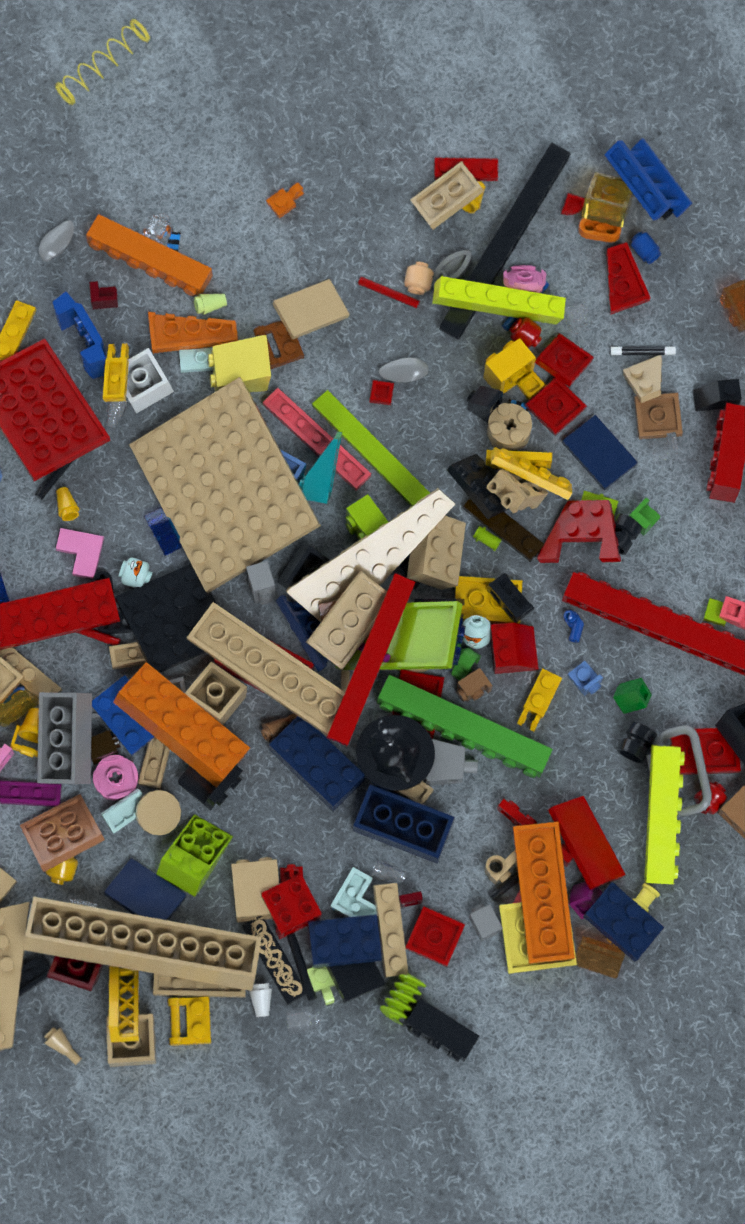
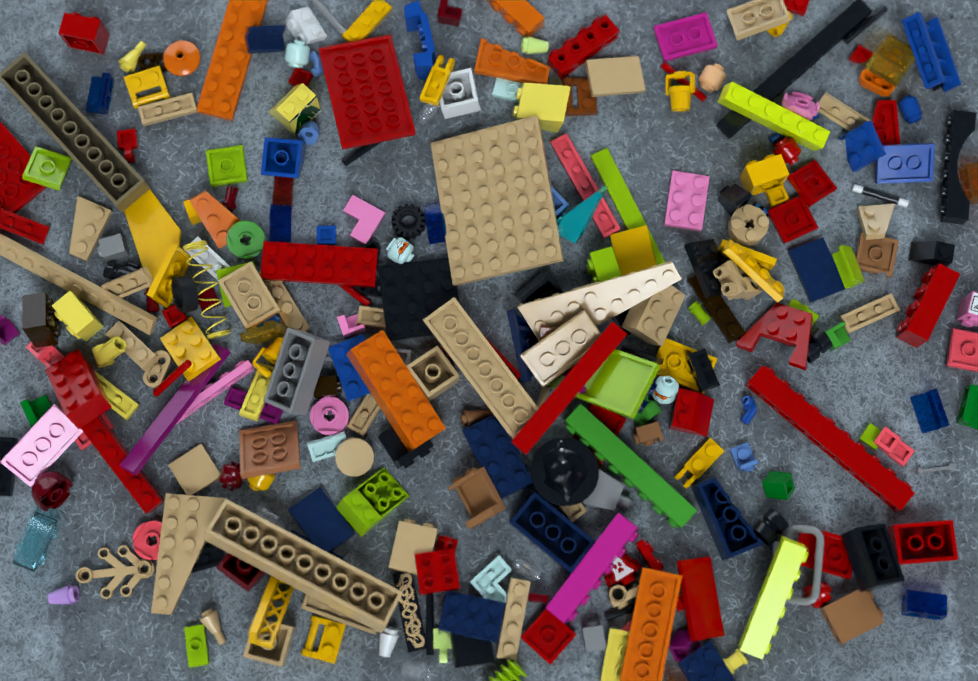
camera: 20 degrees right, 5 degrees up
yellow cone [56,487,80,521] -> none
light grey brick [246,561,276,605] -> none
red tile [370,380,394,406] -> none
light grey arm [379,358,429,383] -> none
light grey arm [433,250,471,282] -> none
none -> lime plate [184,624,210,668]
none -> dark red piece [218,461,243,491]
none -> light yellow tile [239,363,274,422]
none -> blue plate [317,225,337,246]
none -> bright pink panel [337,314,366,338]
none -> black tyre [391,204,426,240]
none -> medium nougat panel [448,467,506,529]
none -> dark pink brick [546,513,639,623]
none -> red brick [547,14,620,80]
none -> red rock [604,553,642,588]
none -> yellow tile [610,225,657,276]
none -> dark pink plate [653,12,717,62]
none -> bright pink plate [664,171,710,232]
none -> yellow piece [665,71,695,112]
none -> dark blue wedge [691,477,764,560]
none -> tan plate [818,92,873,131]
none -> lime panel [832,245,865,289]
none -> blue plate [838,121,886,172]
none -> tan plate [839,293,900,334]
none -> black bar [843,5,888,44]
none -> blue plate [875,143,935,184]
none -> black arch [938,110,976,225]

